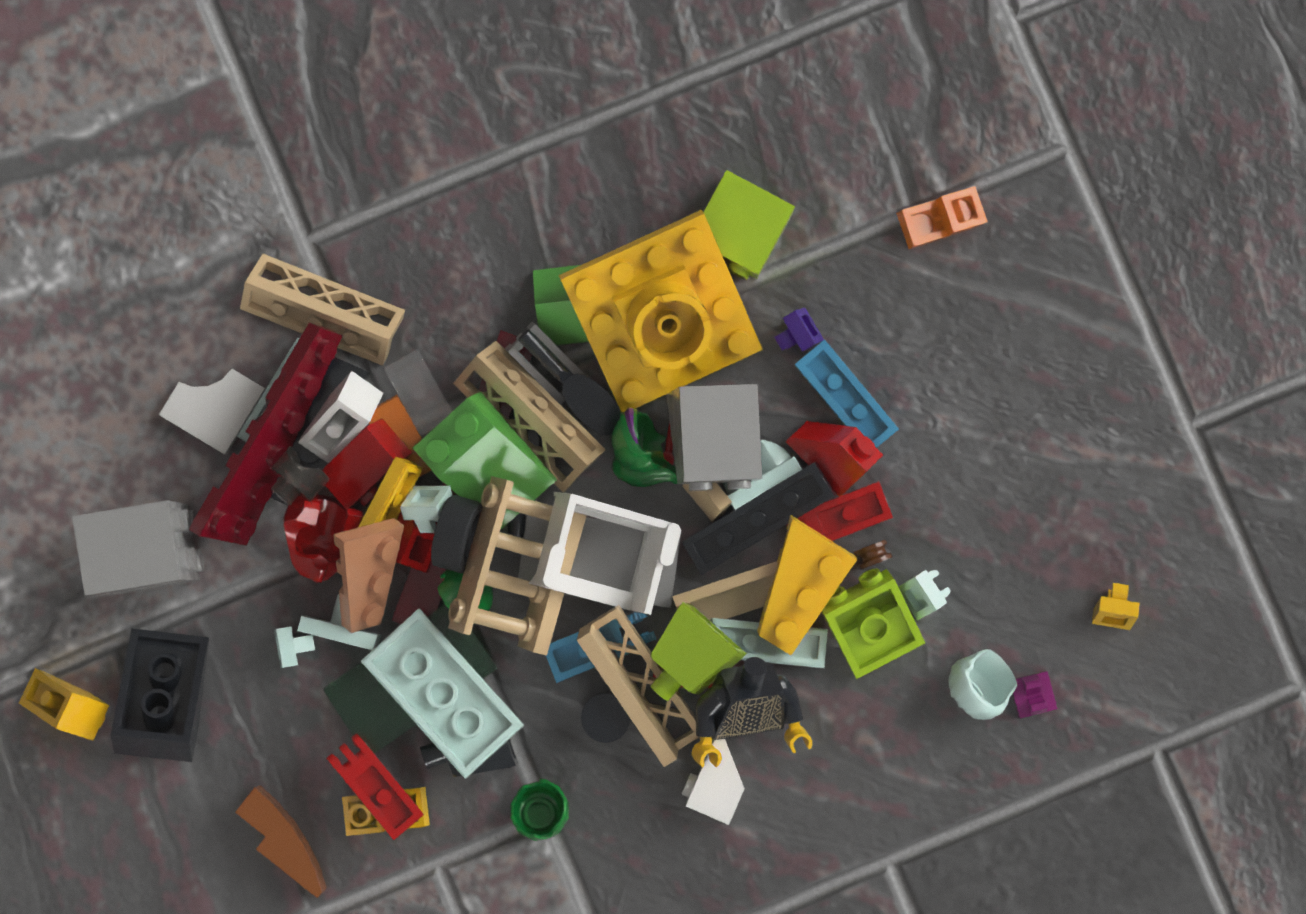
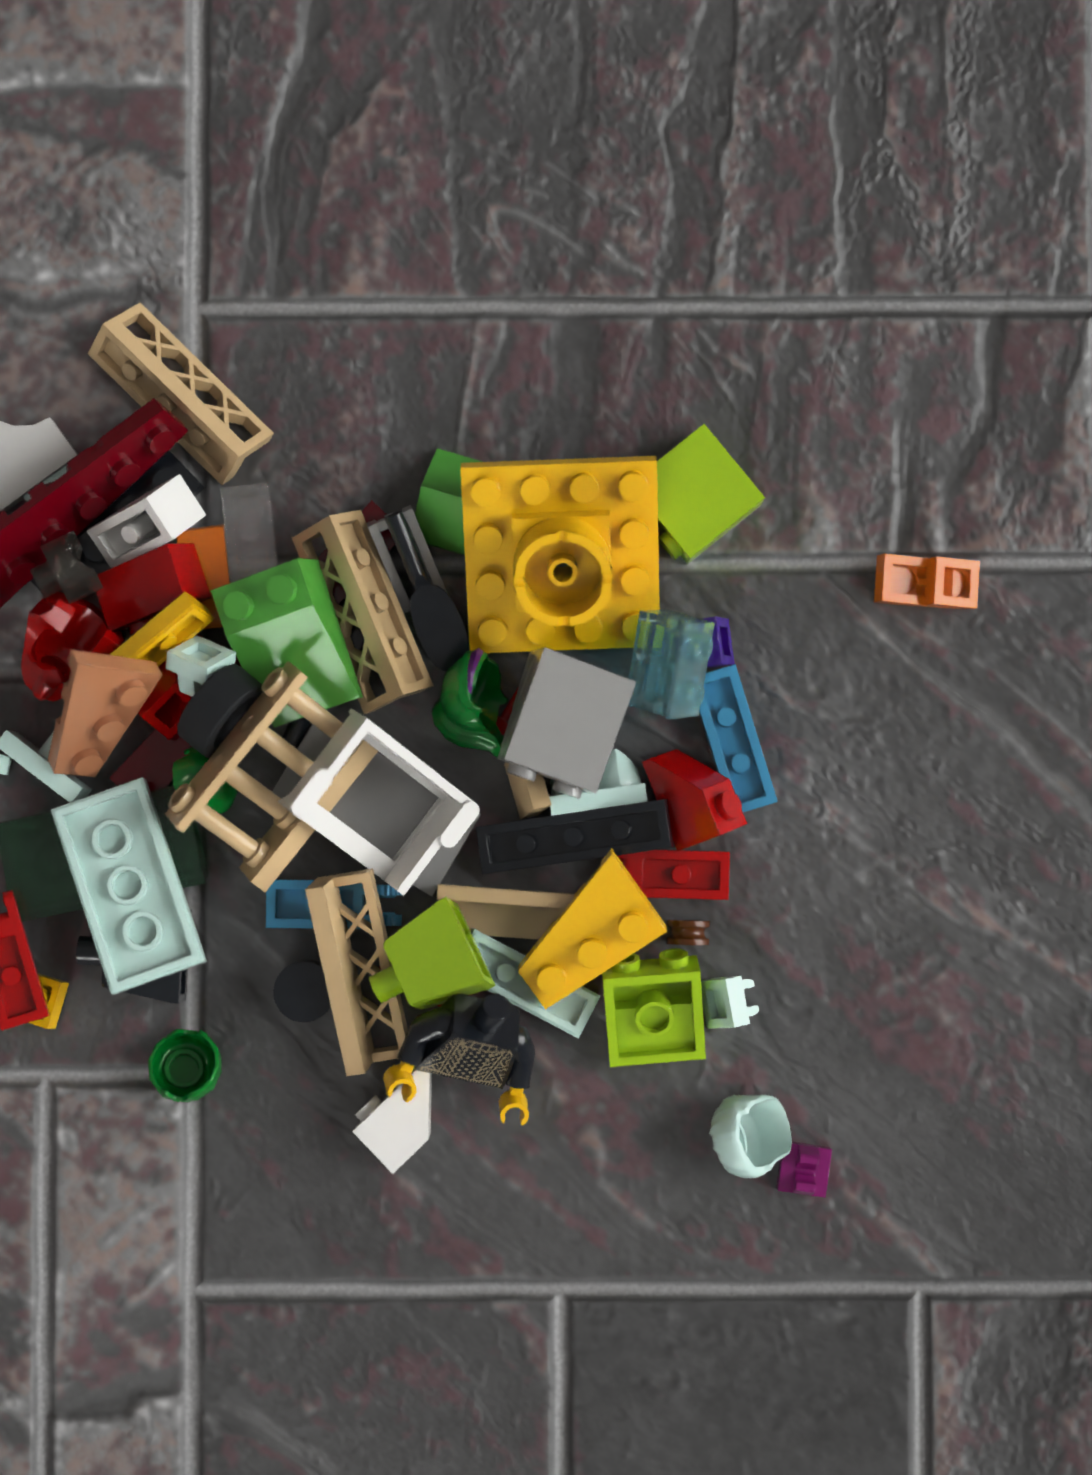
camera: 15 degrees right, 0 degrees up
yellow tile [1092,583,1140,630] -> none
none -> clear light blue hinge [628,610,715,719]

